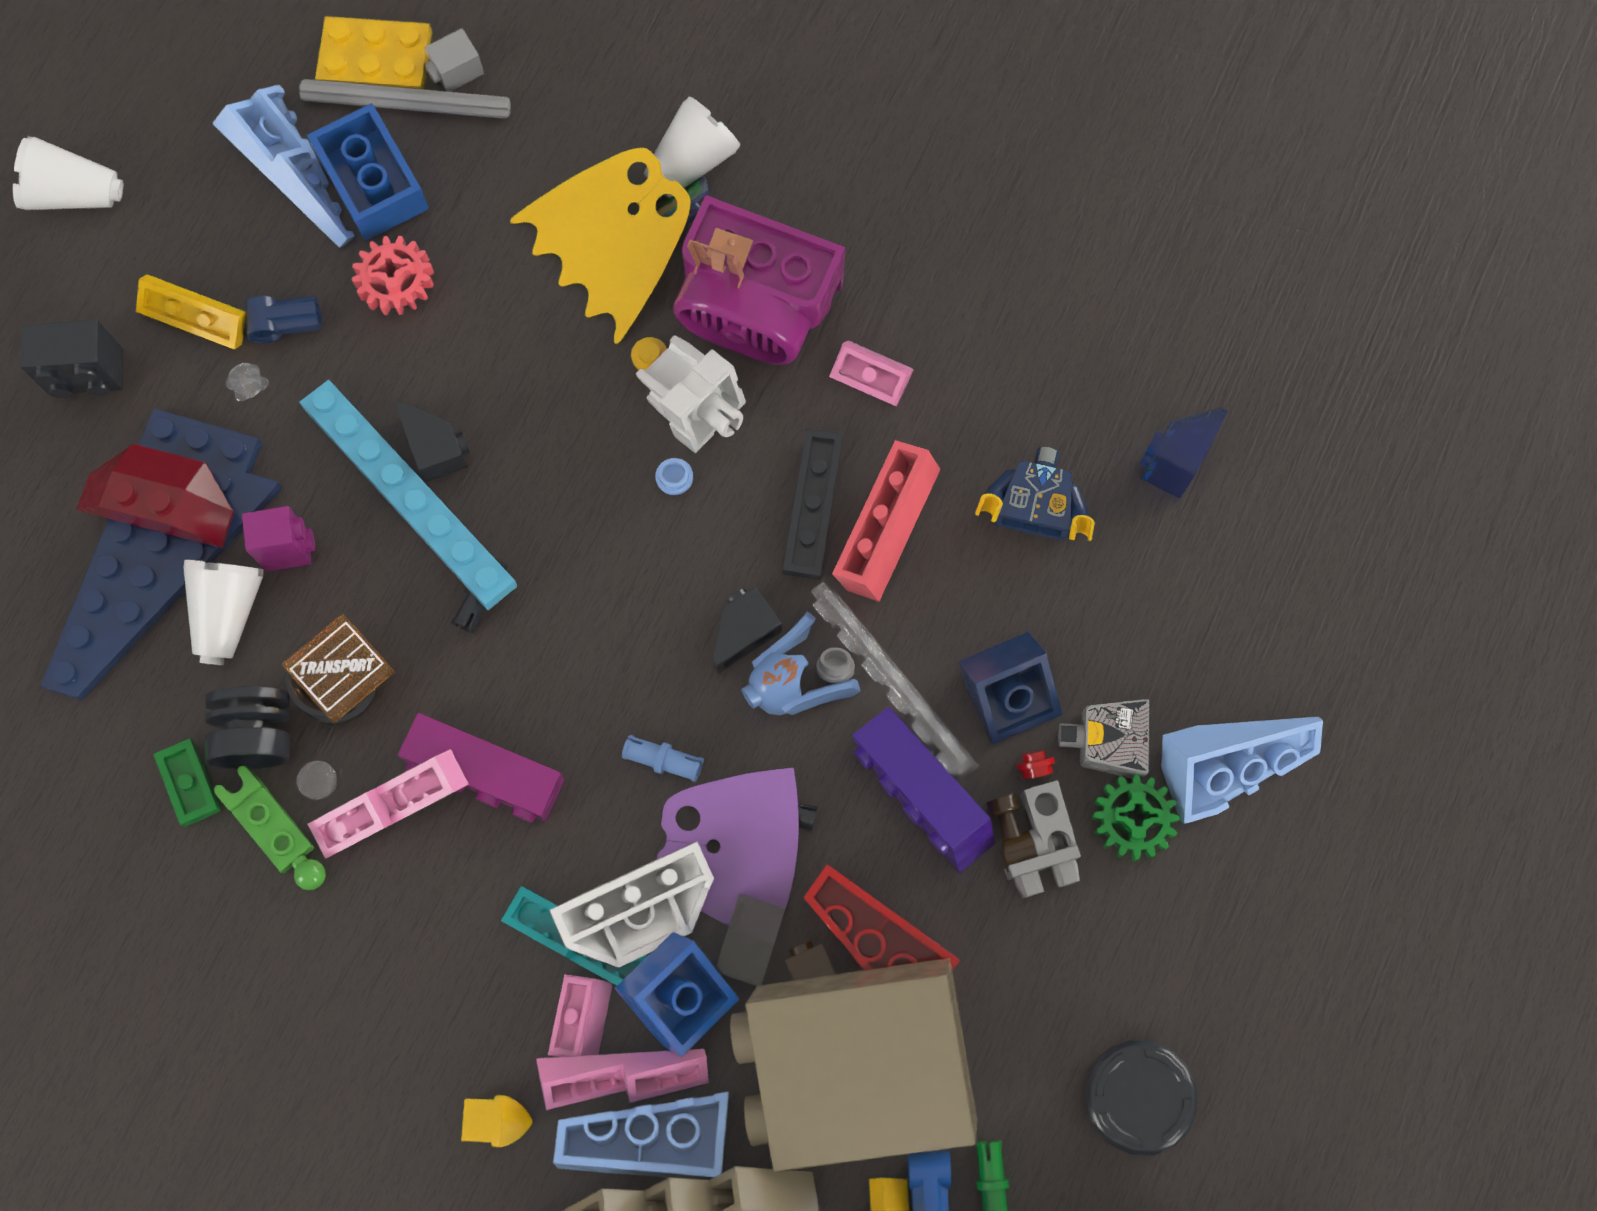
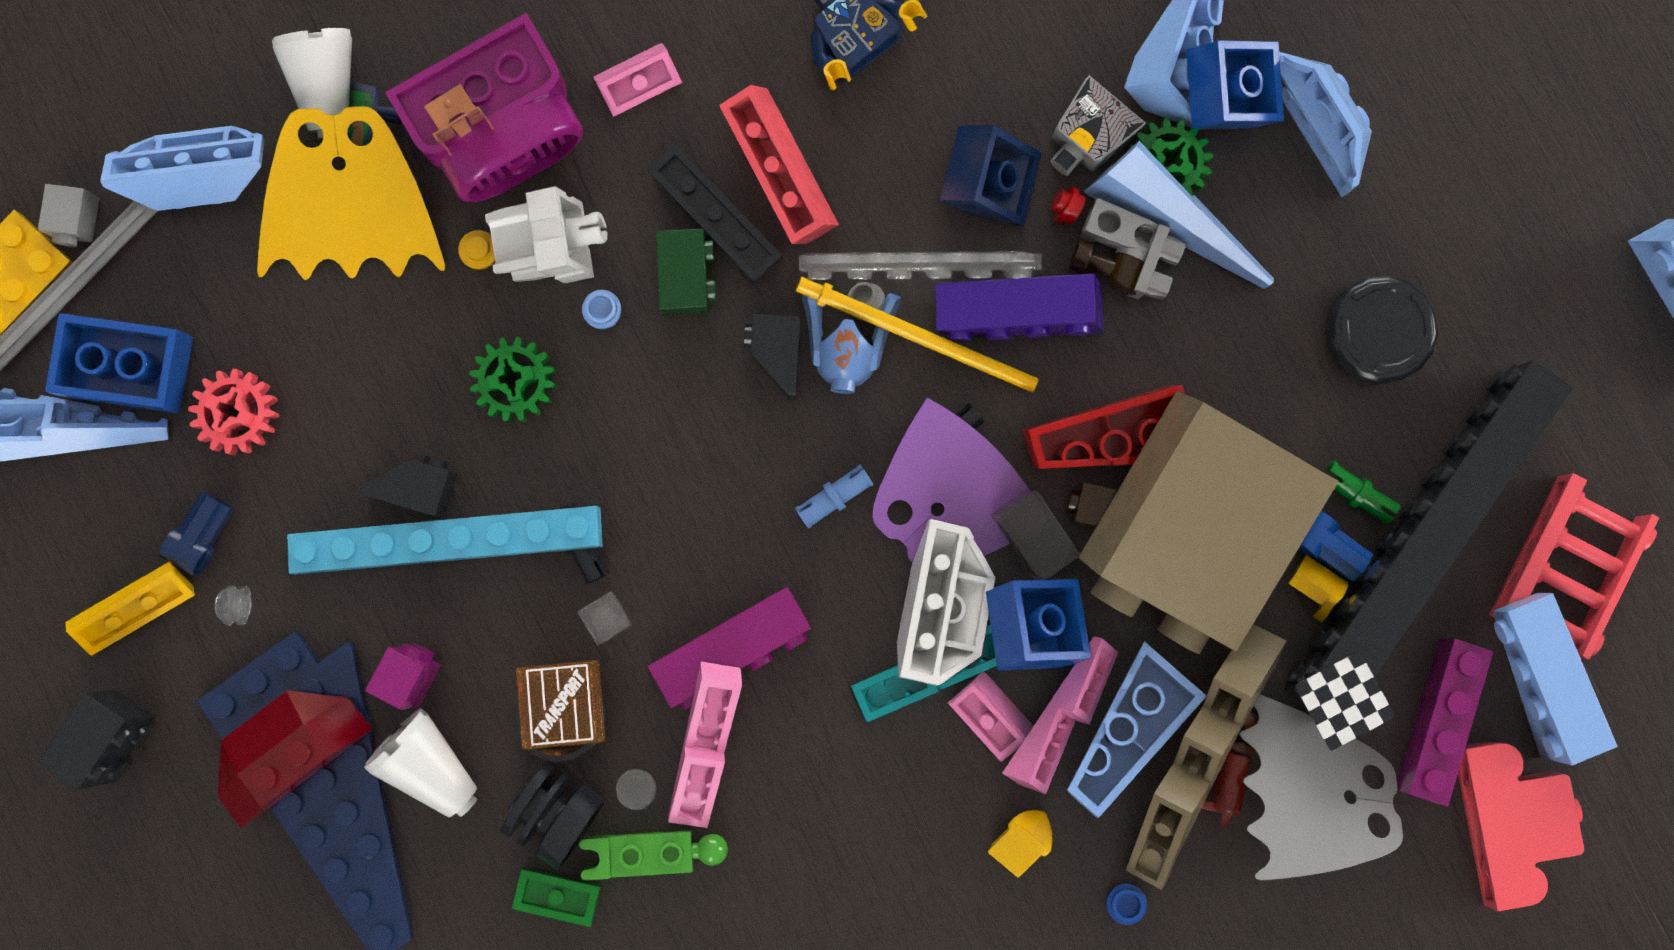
camera: 50 degrees left, 10 degrees up
none -> light blue wedge [100,126,265,211]
none -> green gear [469,337,557,423]
none -> clear plate [577,591,633,646]
none -> dark green brick [656,229,716,316]
none -> yellow bar [795,276,1038,392]
none -> light blue wedge [1084,141,1274,289]
none -> blue brick [1186,40,1284,129]
none -> light blue wedge [1279,52,1372,197]

